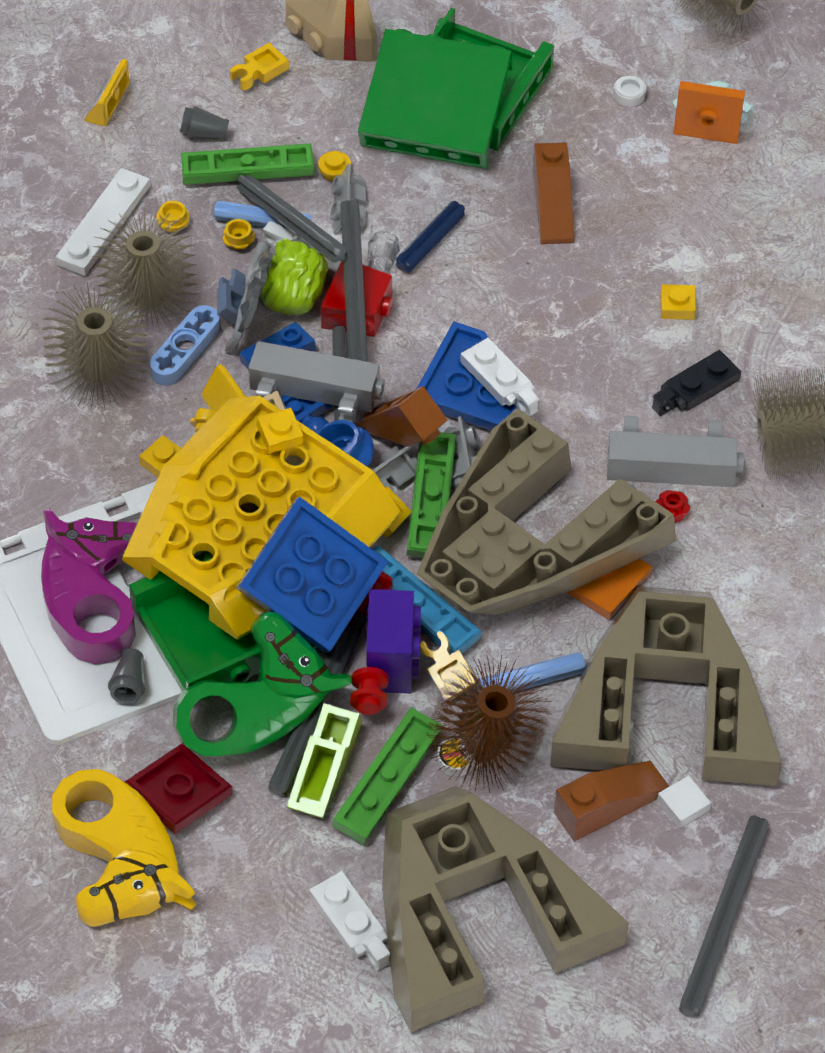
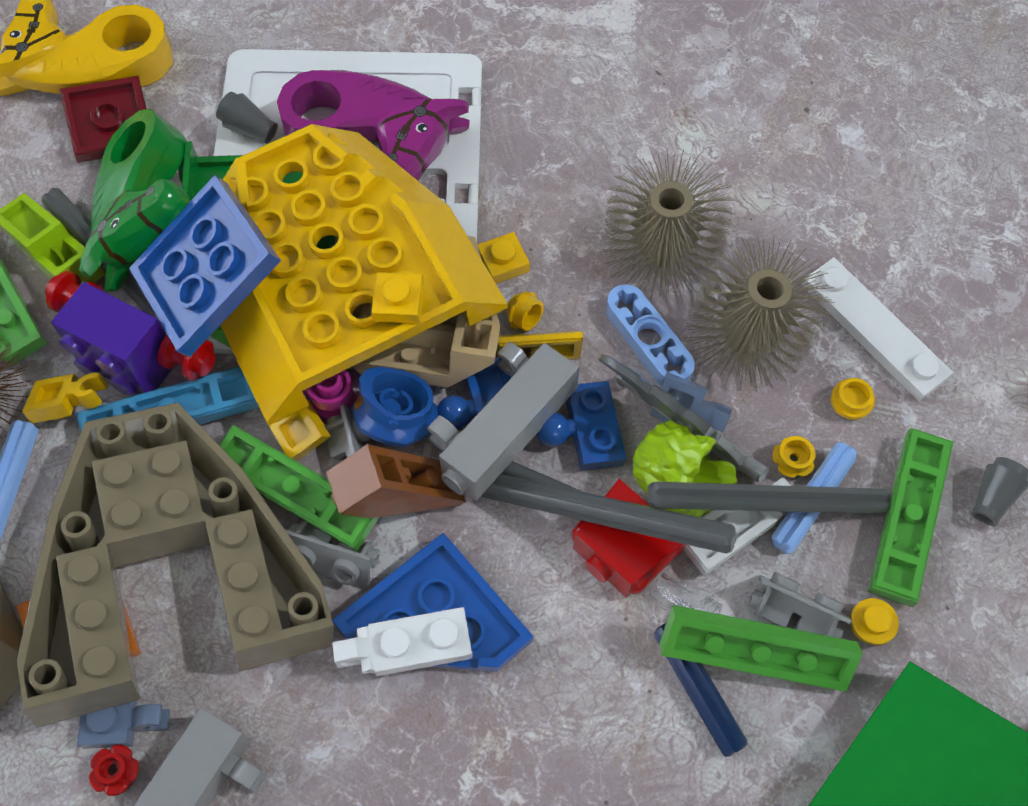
camera: 115 degrees right, 10 degrees up
none -> bright green plate [659,605,863,692]

